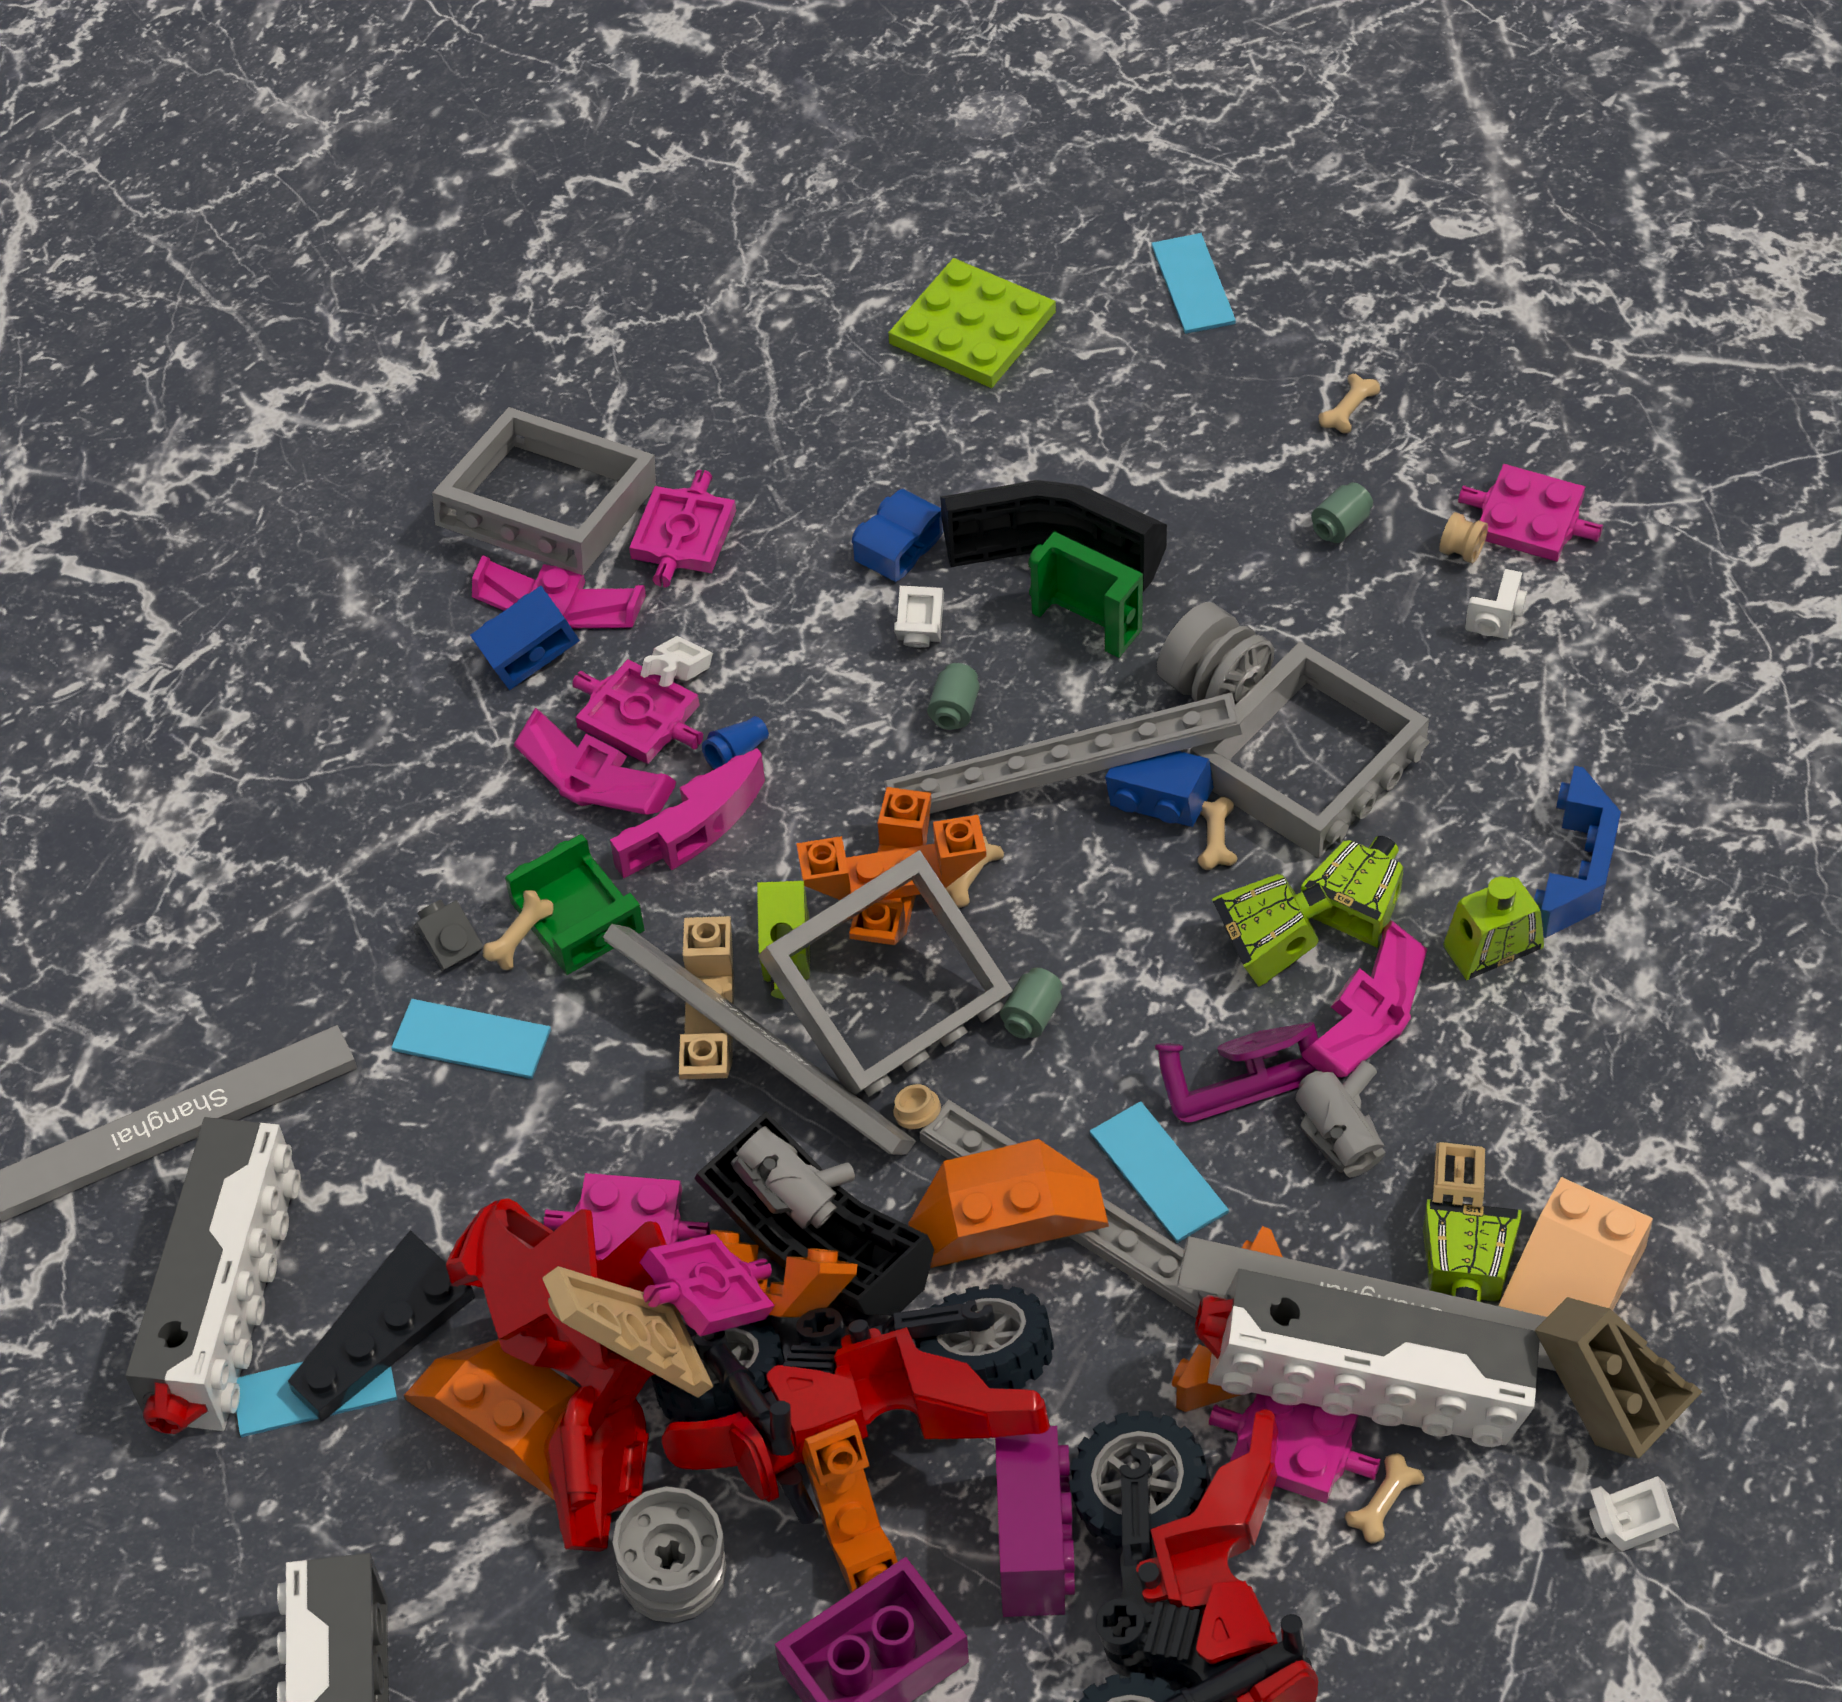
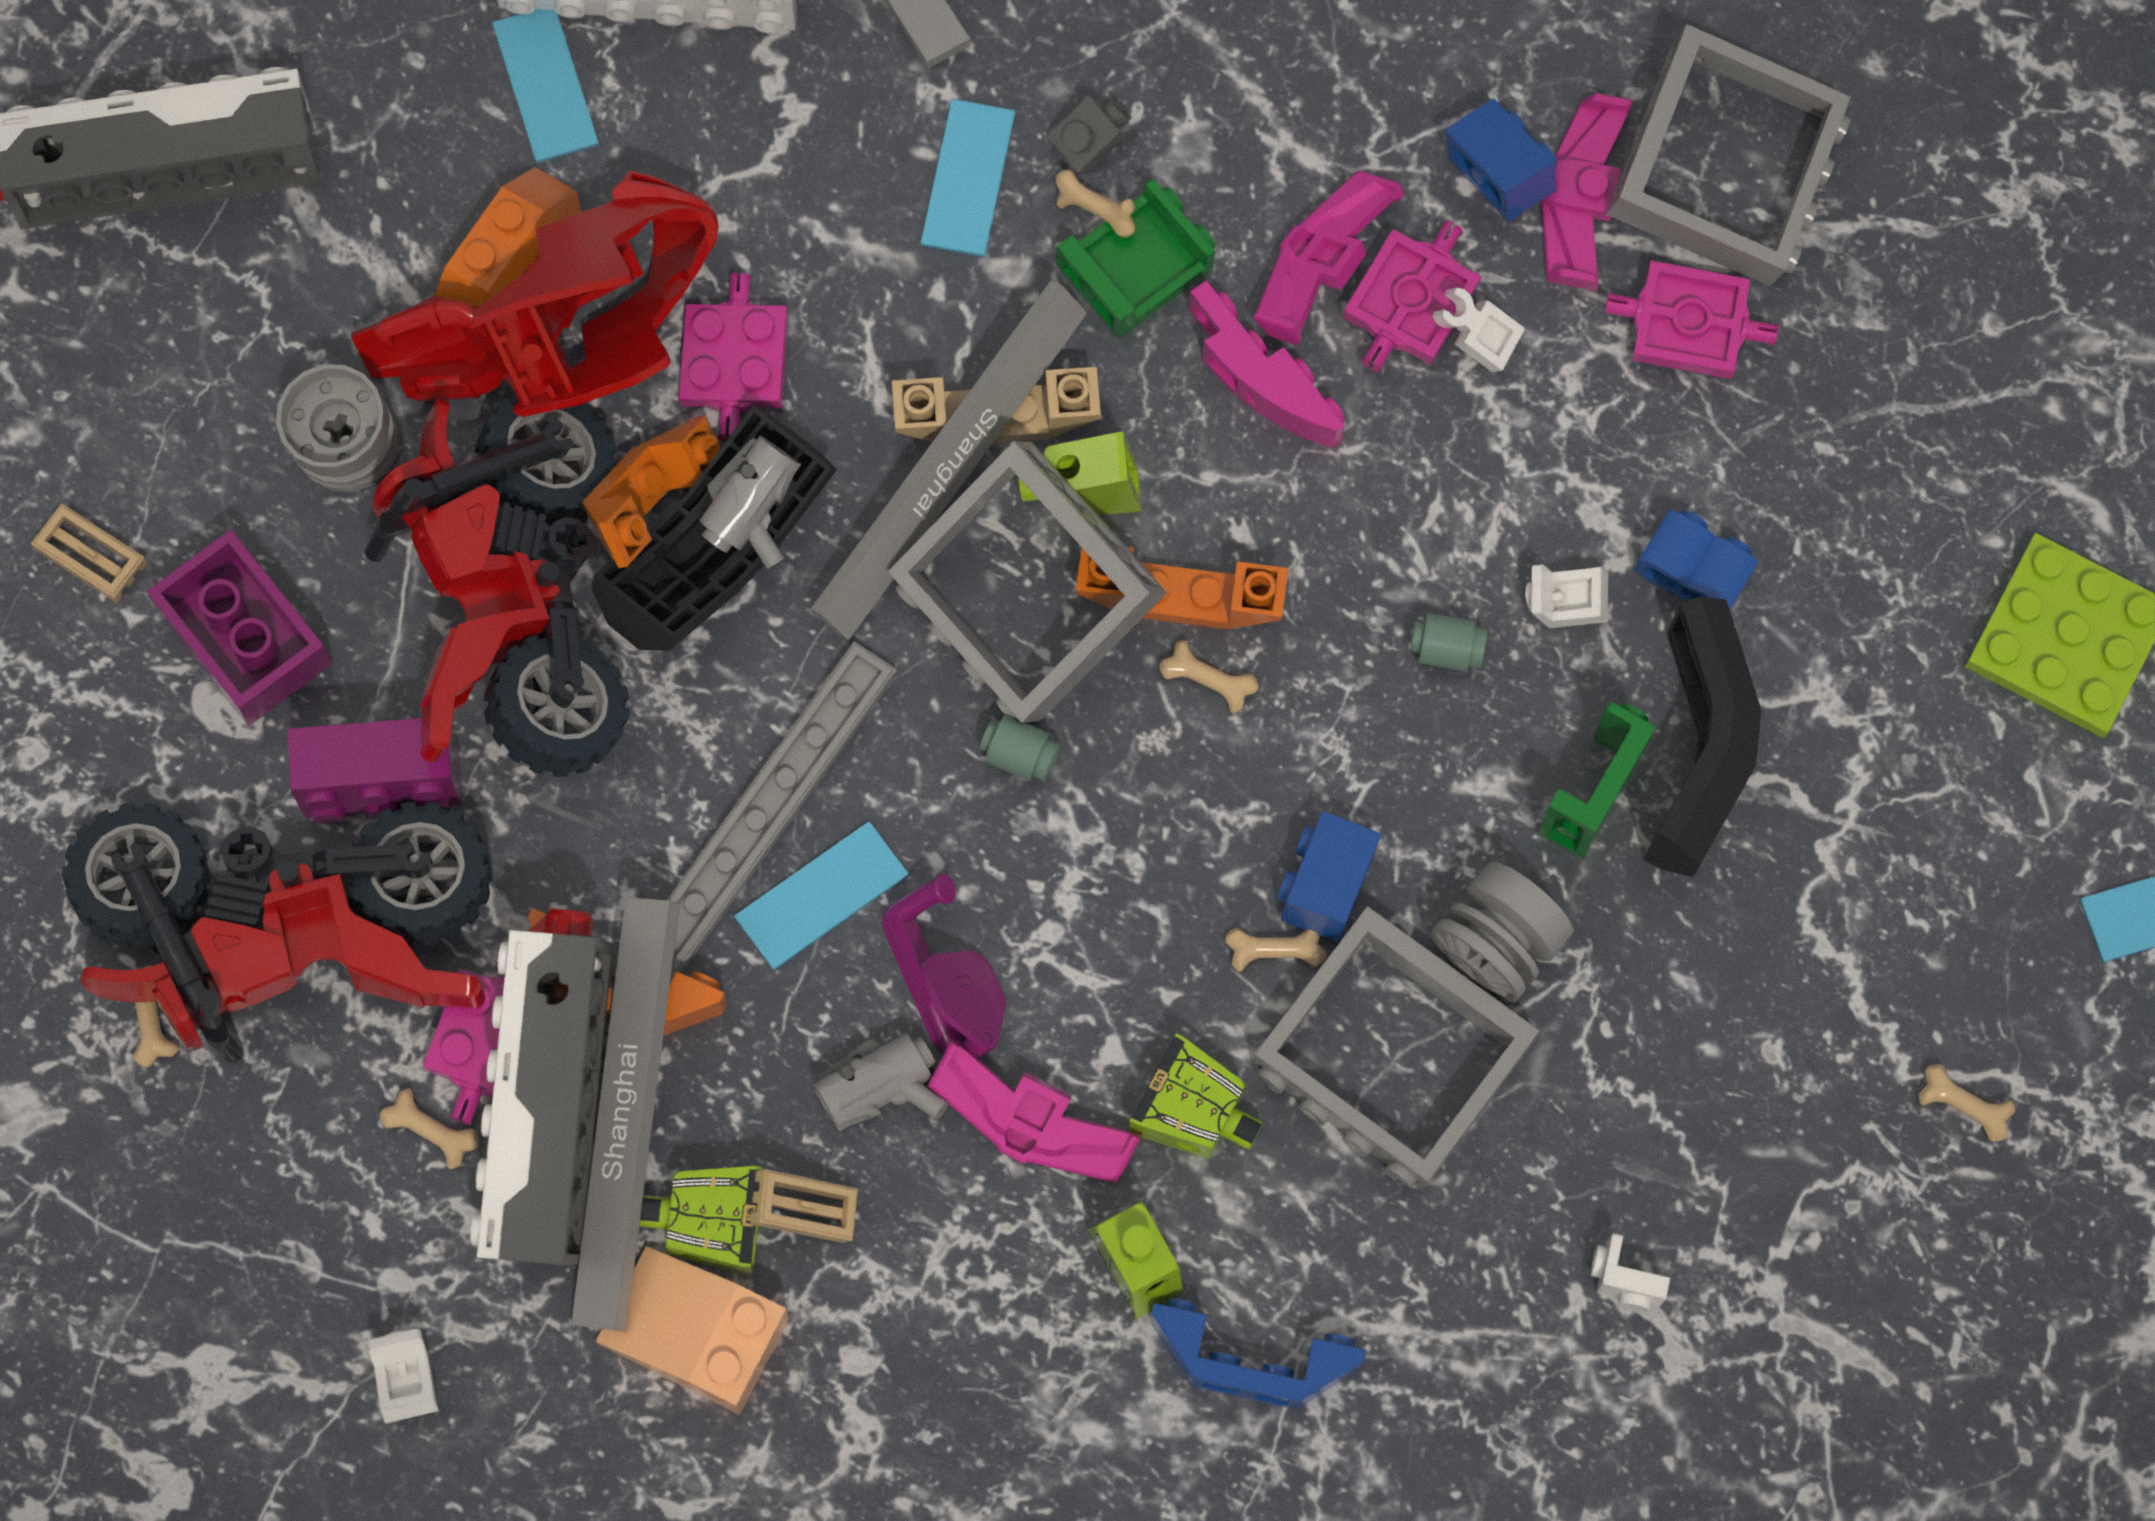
camera: 80 degrees right, 20 degrees up
black wing [288,1230,475,1421] -> none
tan wing [542,1266,713,1398] -> none
dark pink plate [639,1234,775,1336] -> none
blue cone [702,716,769,770] -> none
orange slope [796,815,987,900] -> none
orange slope [802,1419,898,1593] -> none
light grey tile [884,692,1243,814] -> none
tan plate [893,1084,941,1129] -> none
orange wedge [908,1139,1109,1268] -> none
lime torso [1212,874,1332,987] -> none
sand green brick [1311,482,1373,543] -> none
tan wheel [1440,512,1488,564] -> none
dark pink plate [1458,464,1603,562] -> none
dark tan wedge [1535,1297,1702,1459] -> none

